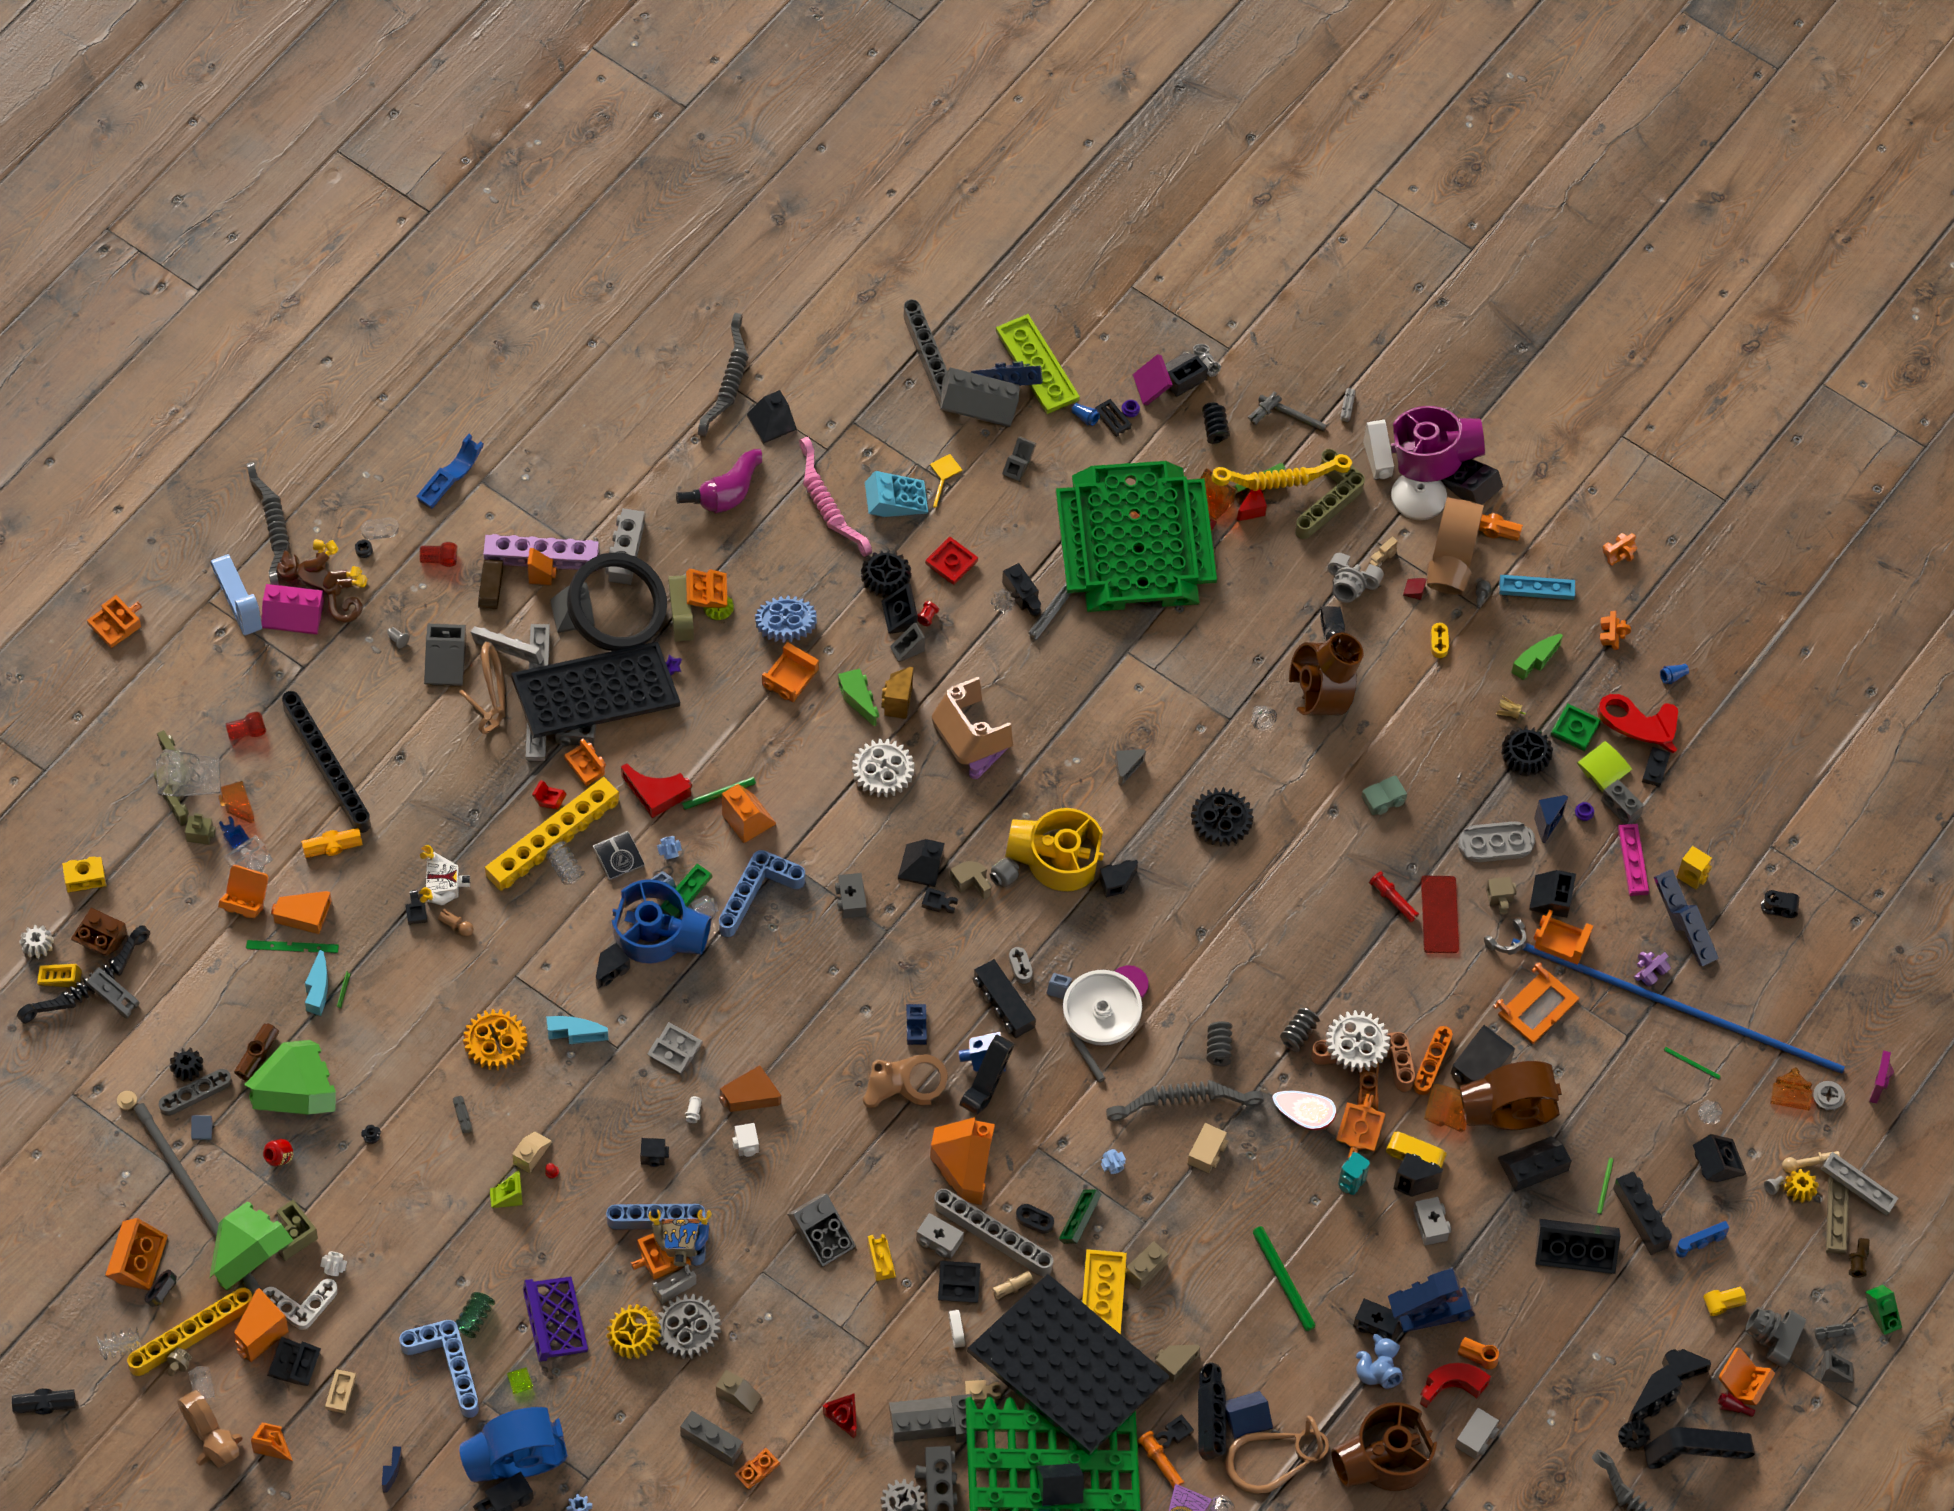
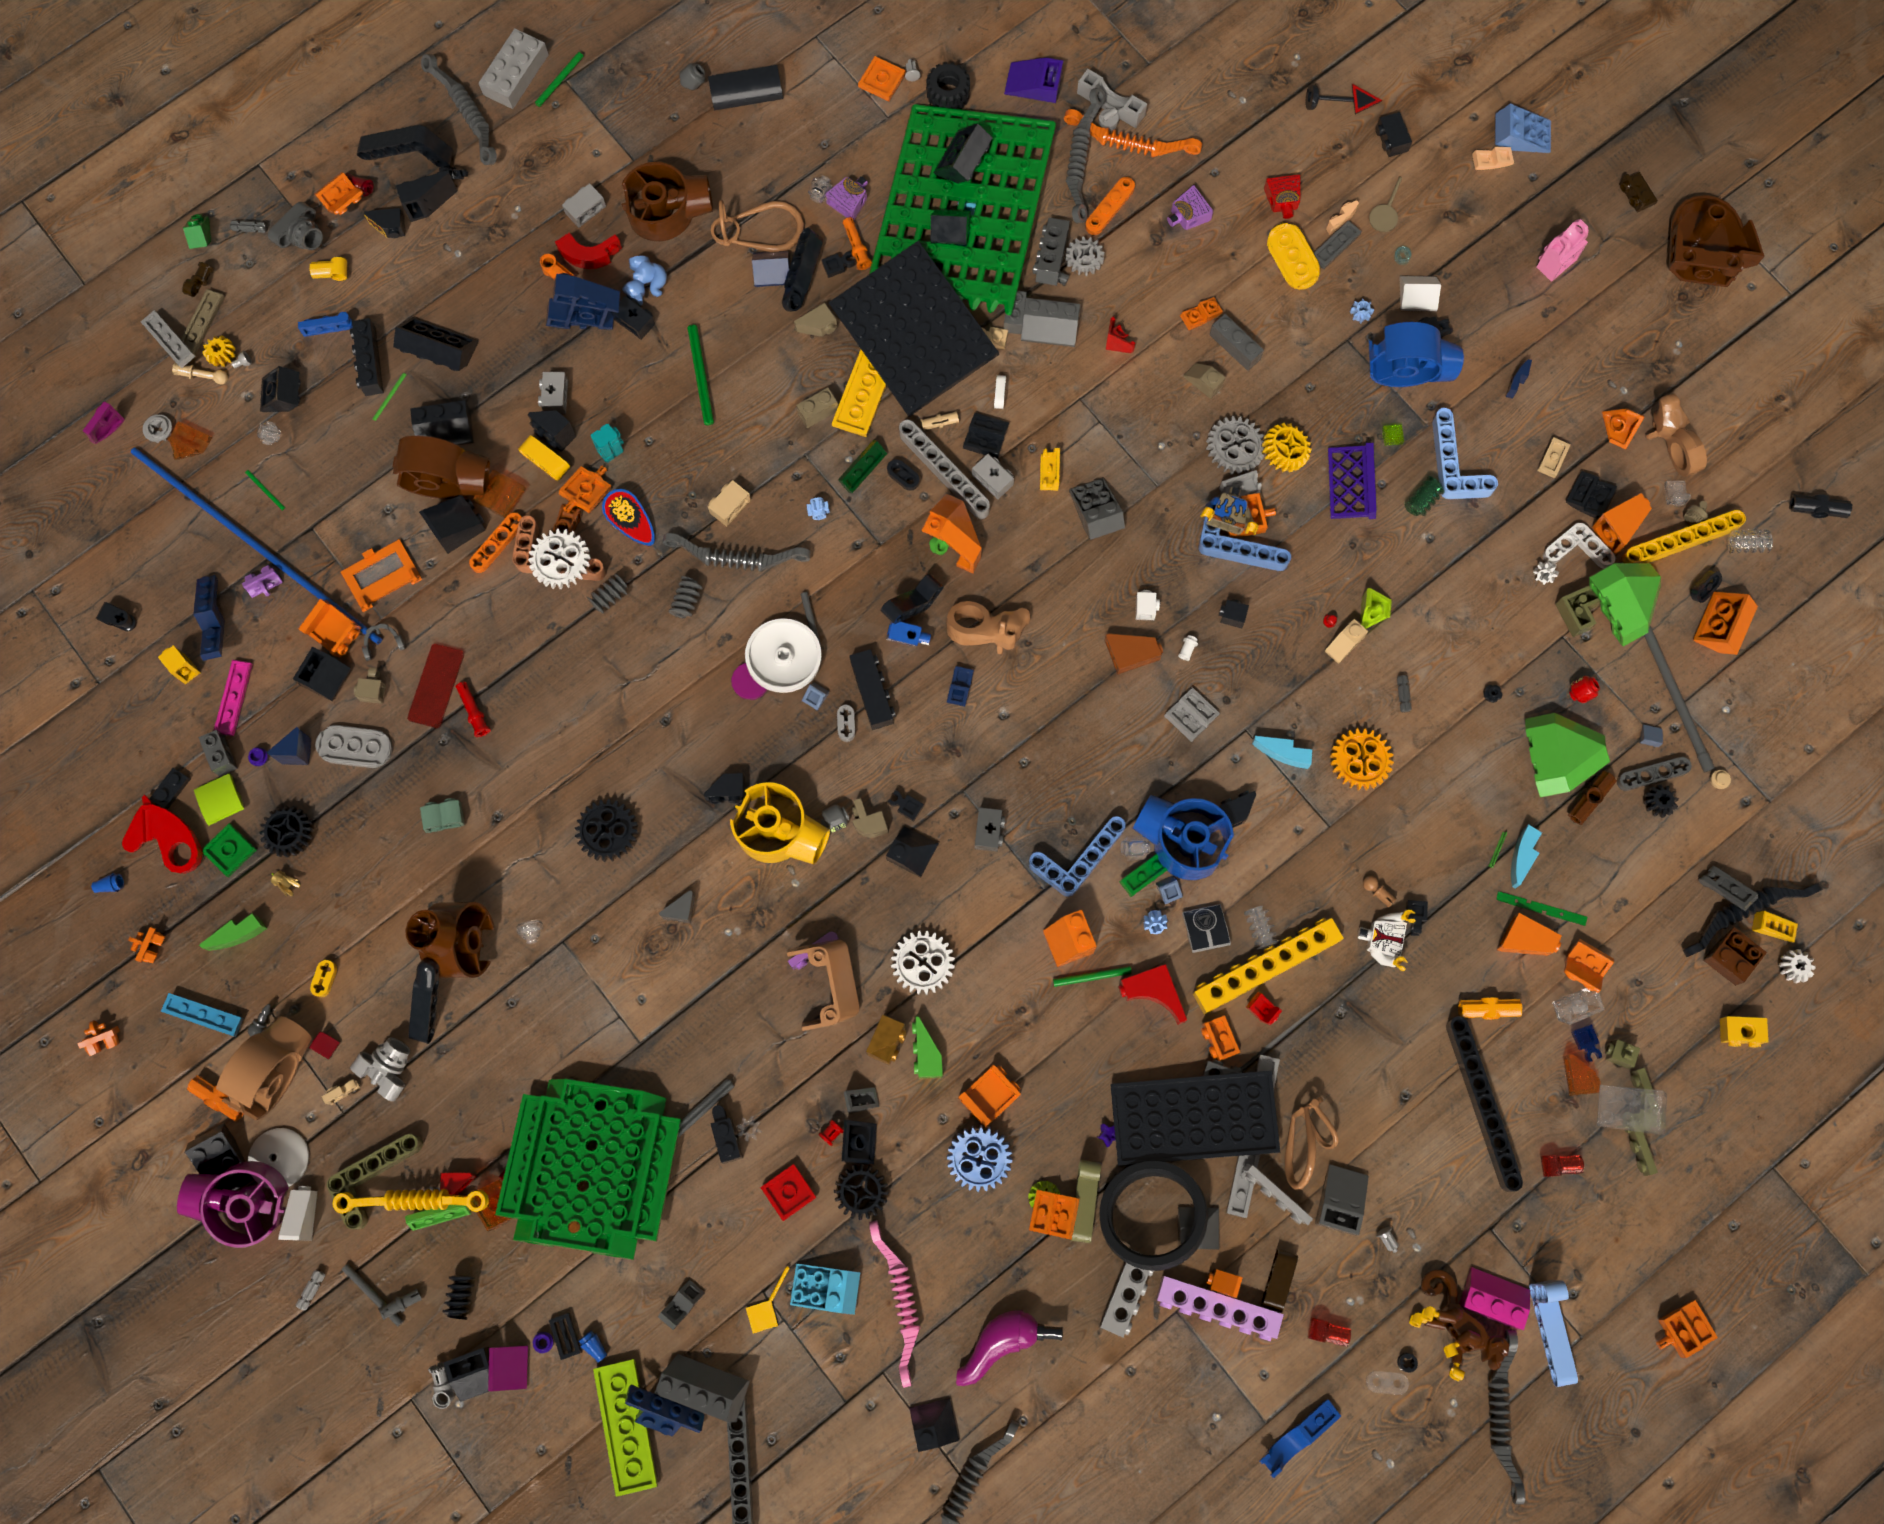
camera: 160 degrees left, 15 degrees up
dark grey slope [1821,1350,1853,1383] -> none

